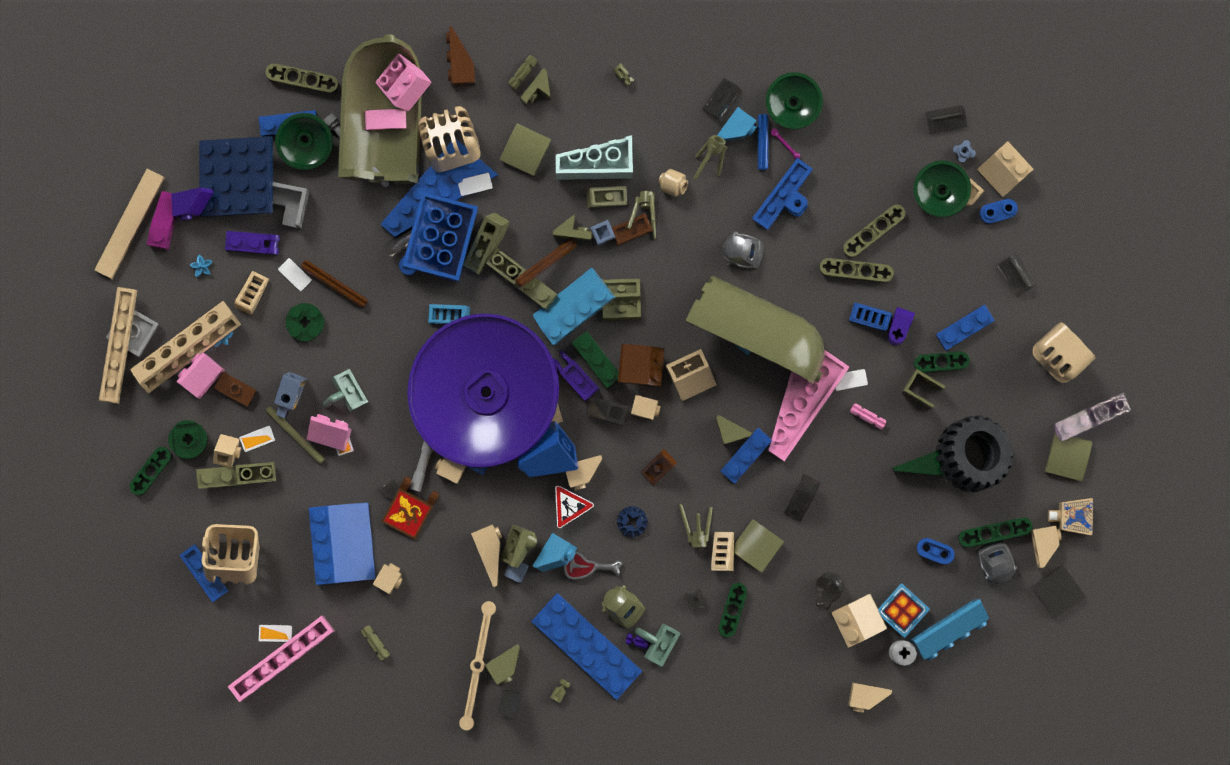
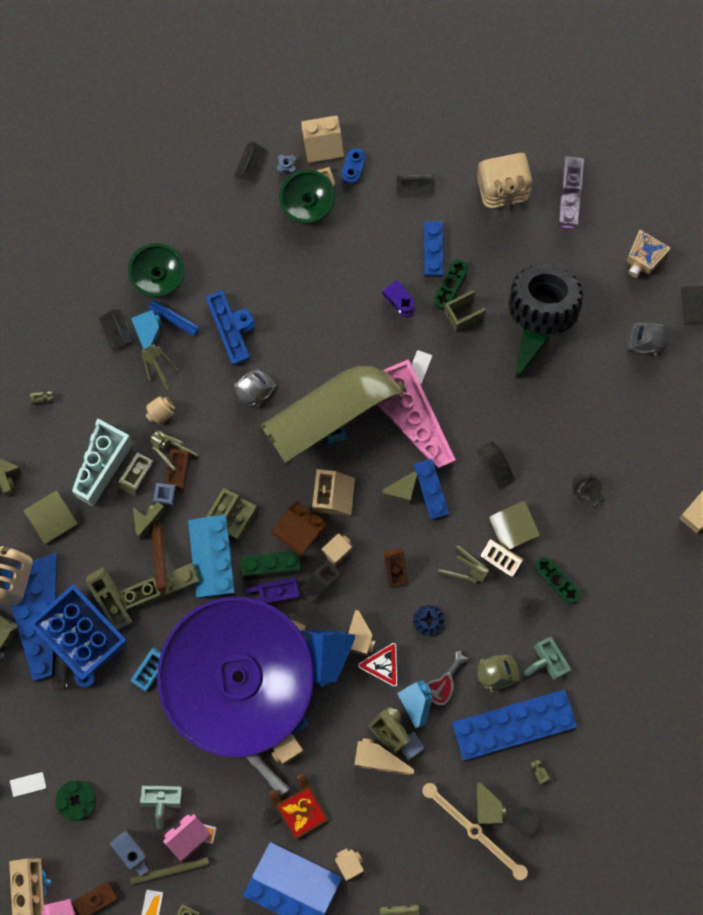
camera: 55 degrees left, 10 degrees down
tan slope [234,271,269,315] -> none
reddish brown axle [301,260,368,308] -> none
white sticker [458,173,493,196] -> none
dark purple piece [626,634,648,649] -> none
magenta hinge [771,129,800,160] -> none
olive beam [819,258,894,283] -> none
tan slope [832,594,887,648] -> none
olive beam [843,205,905,258] -> none
blue slope [849,303,892,332] -> none
bright pink axle [850,404,886,429] -> none
tile [878,583,930,638] -> none
light grey piece [889,640,917,666] -> none
dark azure slope [910,599,989,661] -> none
blue plate [916,538,955,564] -> none
dark green beam [958,518,1032,547] -> none
tan slope [1031,526,1061,568] -> none
olive slope [1045,432,1092,481] -> none

